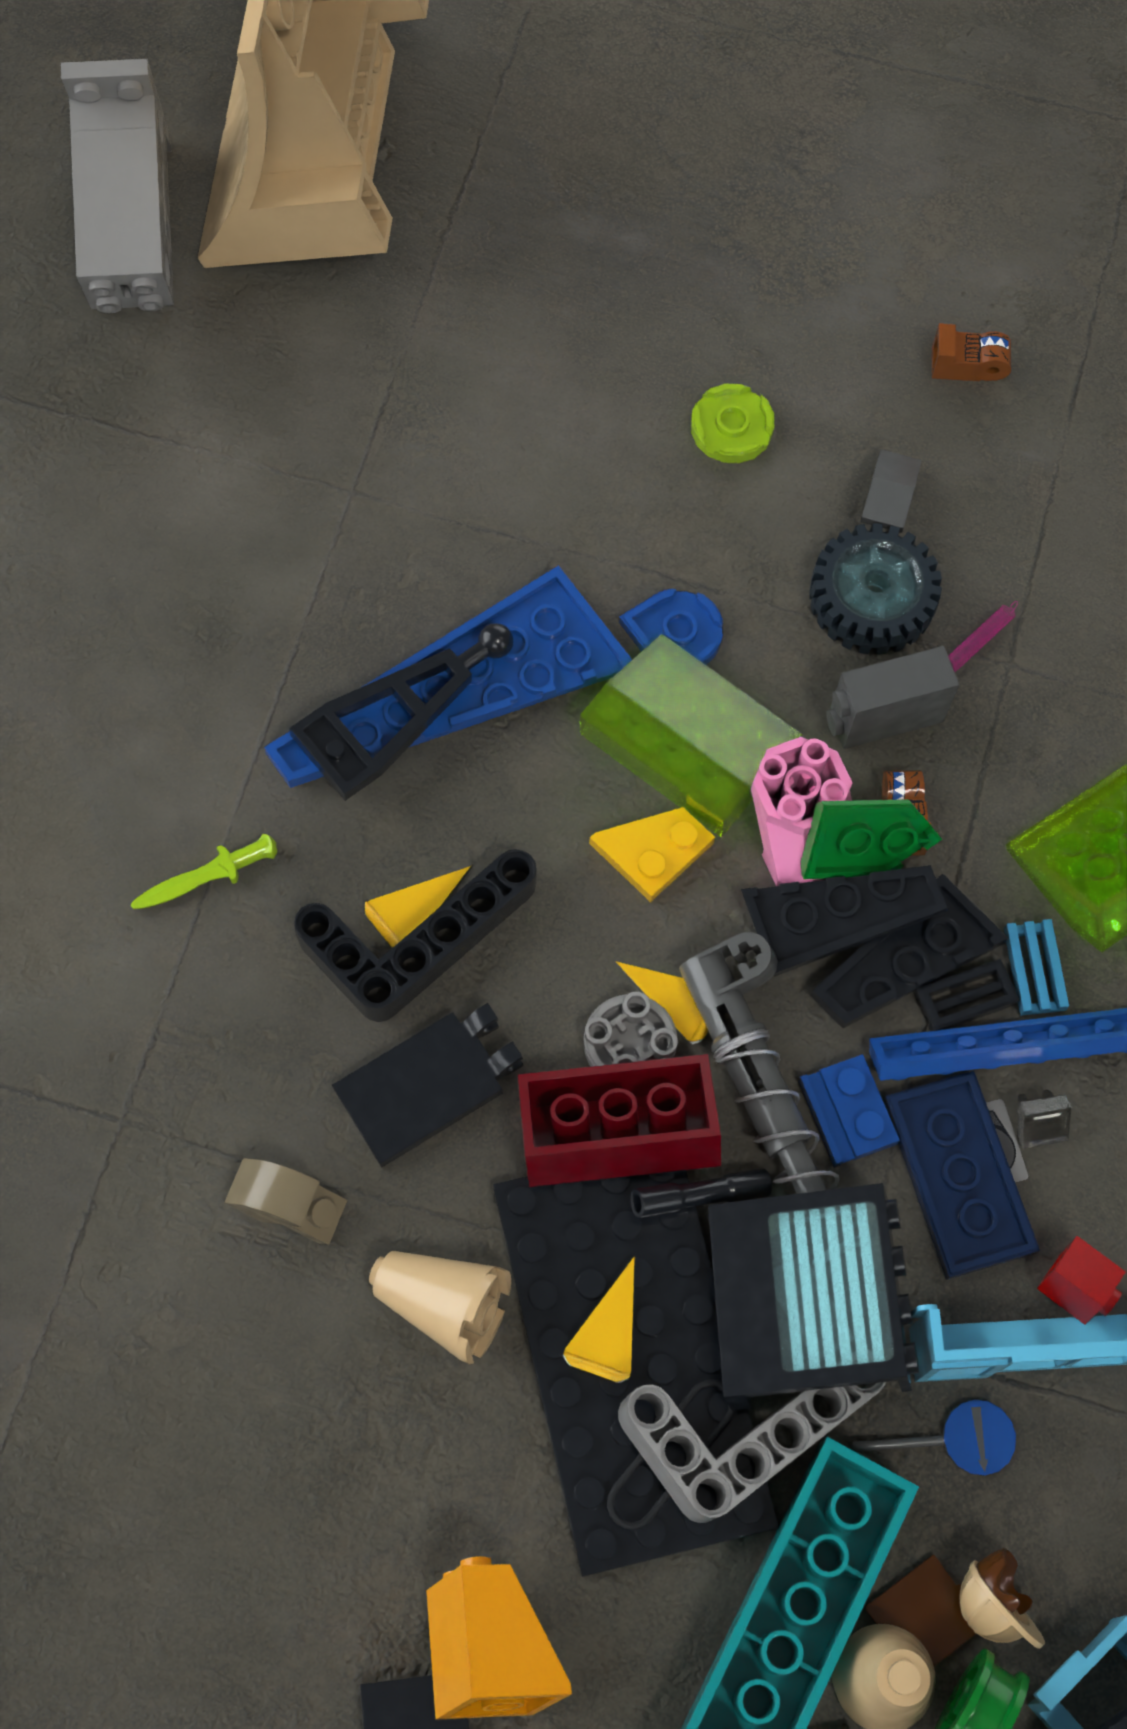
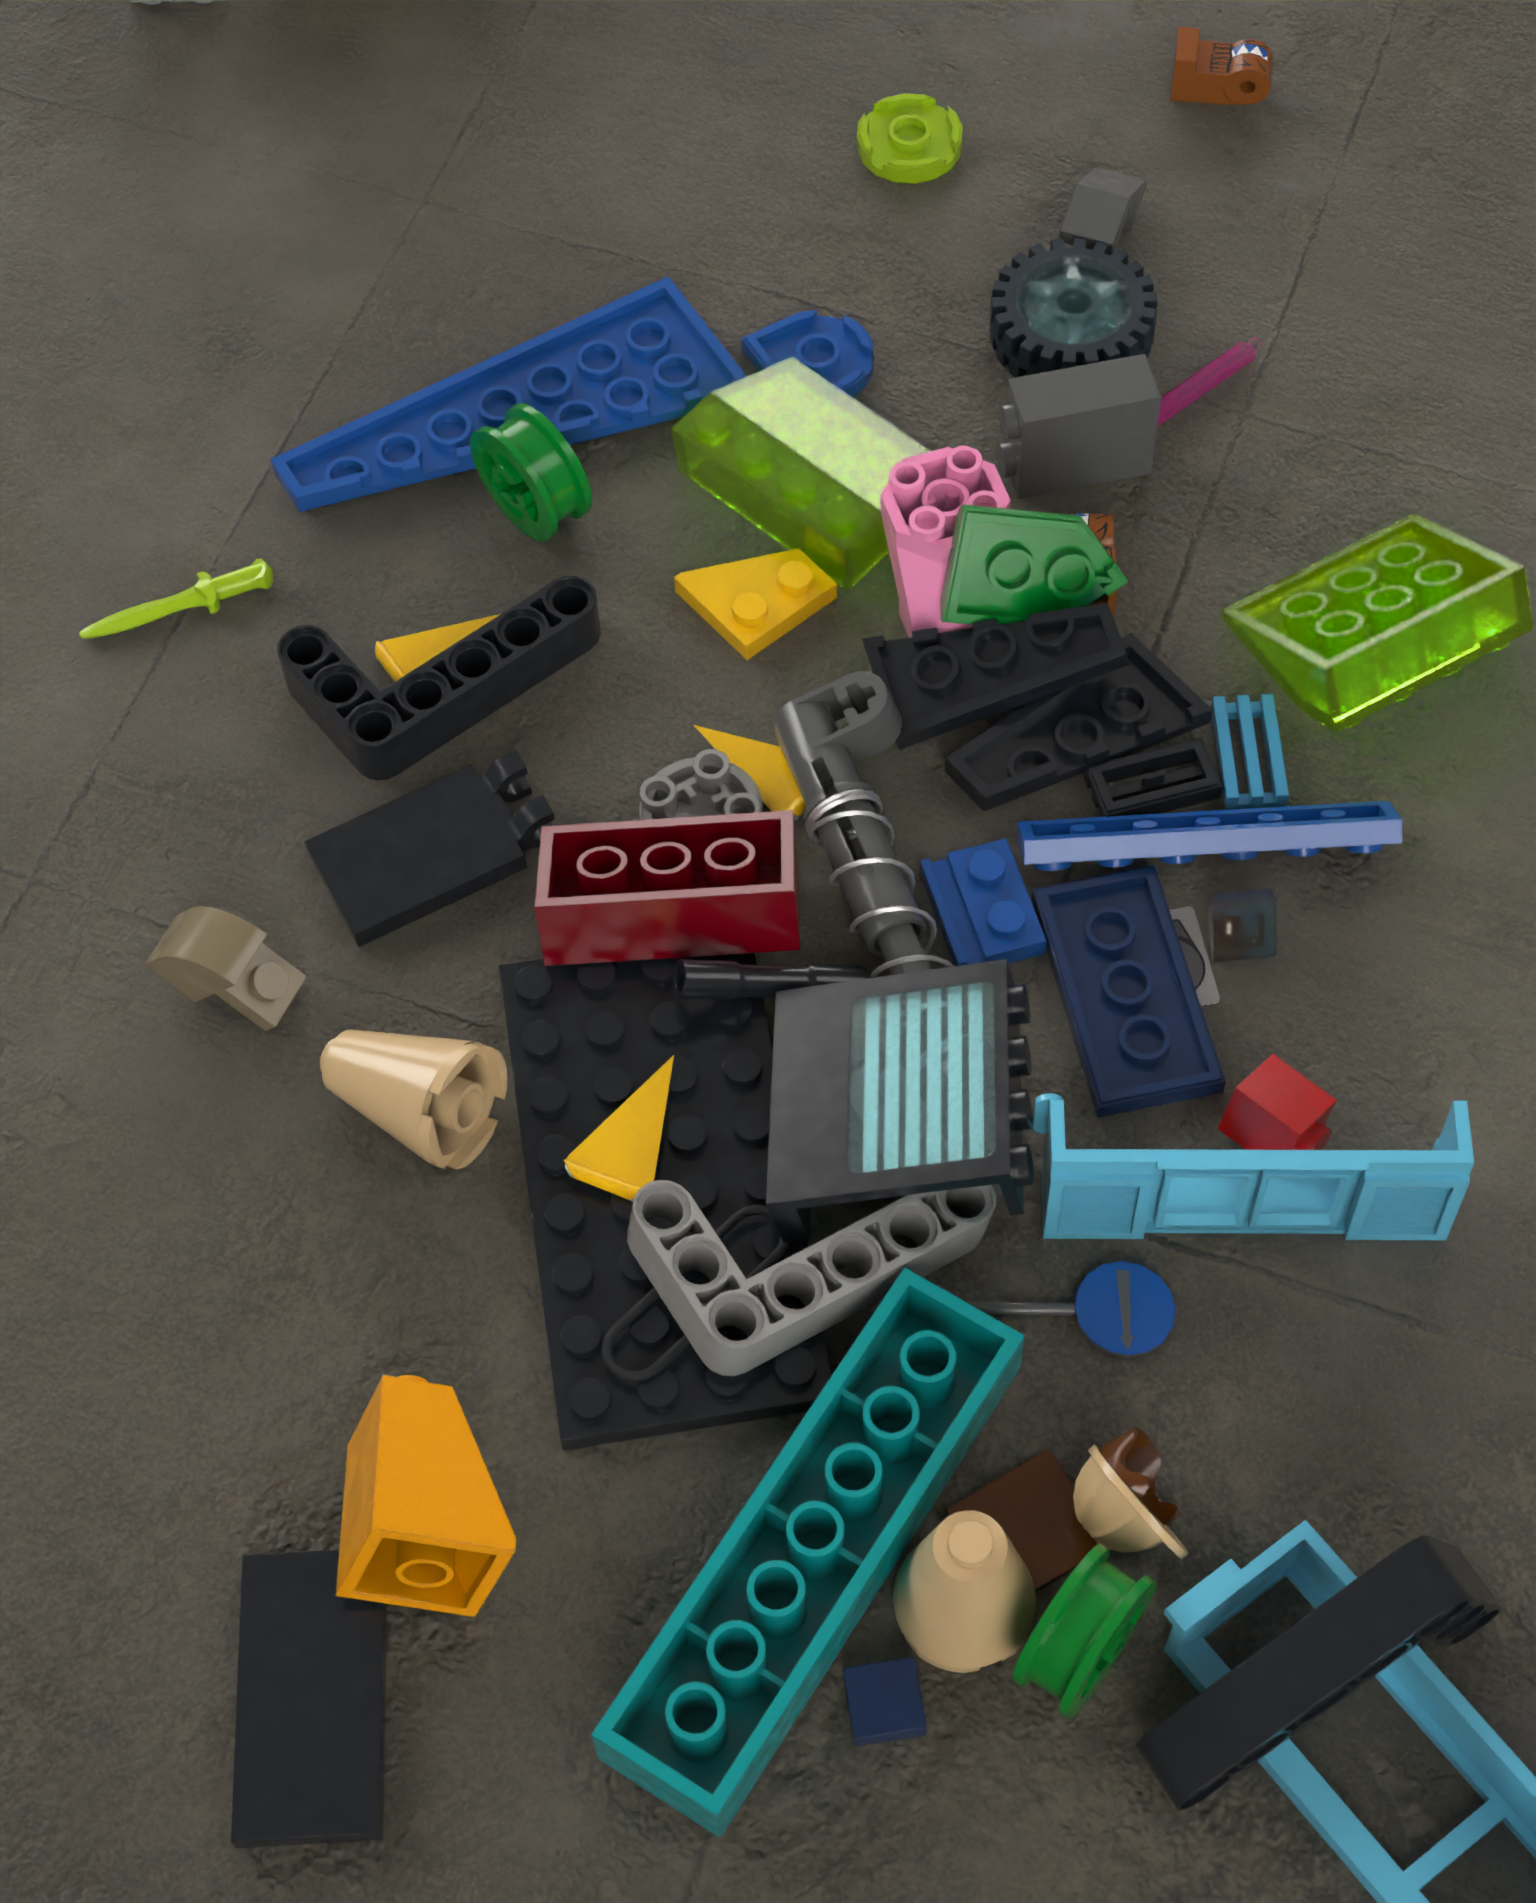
camera: 10 degrees right, 10 degrees down
black plate [289,623,514,801] -> none
none -> green wheel [470,403,592,542]

